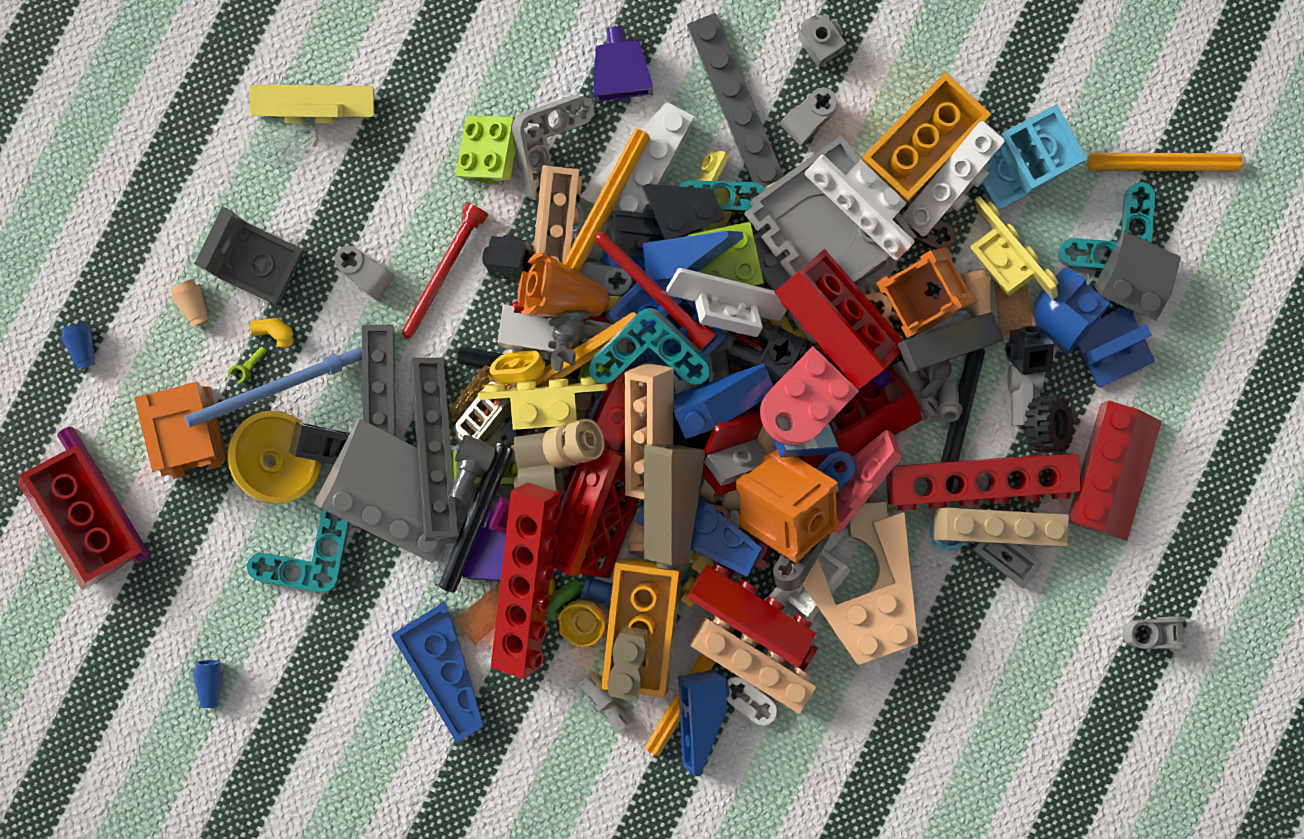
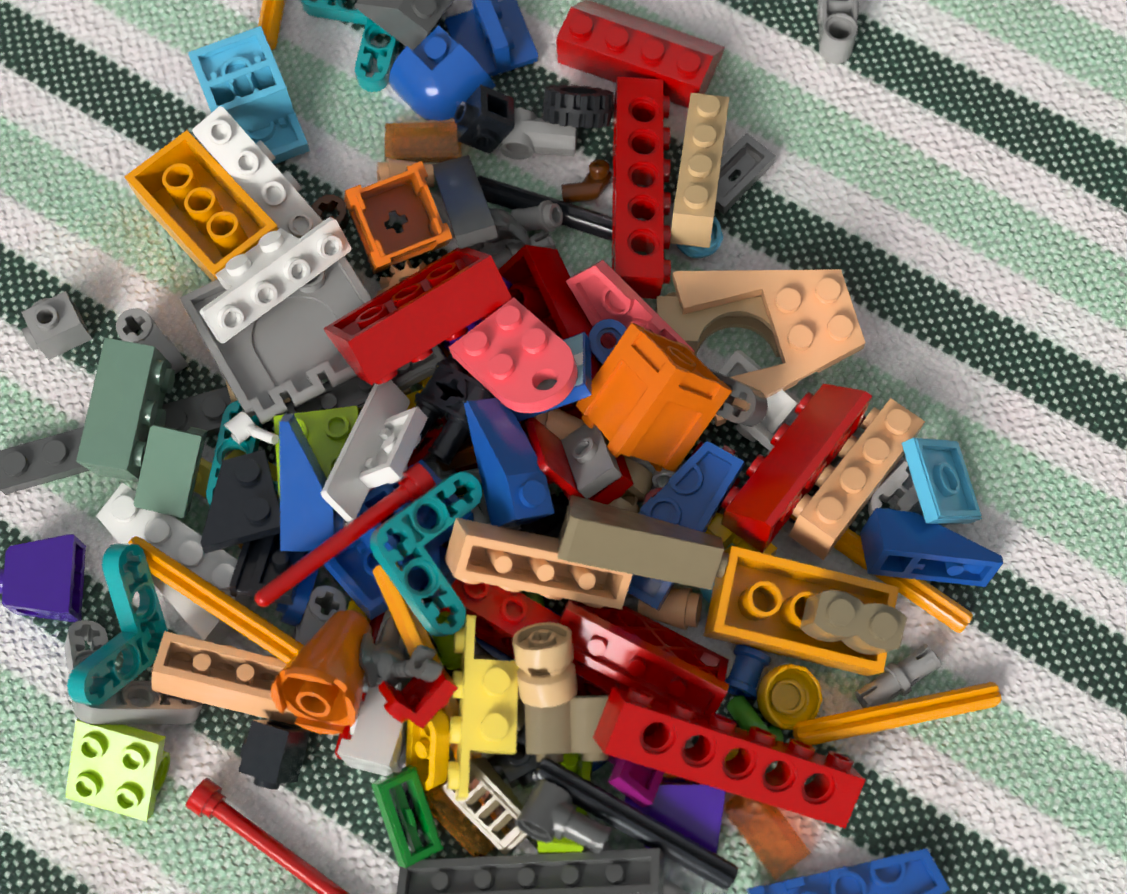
camera: 85 degrees left, 15 degrees down
light yellow bracket [970,196,1059,300] -> none
none -> teal beam [67,543,168,705]
none -> sand green brick [76,337,175,482]
none -> sand green panel [134,424,208,518]
none -> white hand [224,411,279,445]
none -> green tile [371,765,443,868]
none -> red bracket [378,659,458,729]
none -> reddish brown arm [561,159,612,203]
none -> light orange axle [793,682,1002,746]
none -> medium azure tile [901,438,982,524]

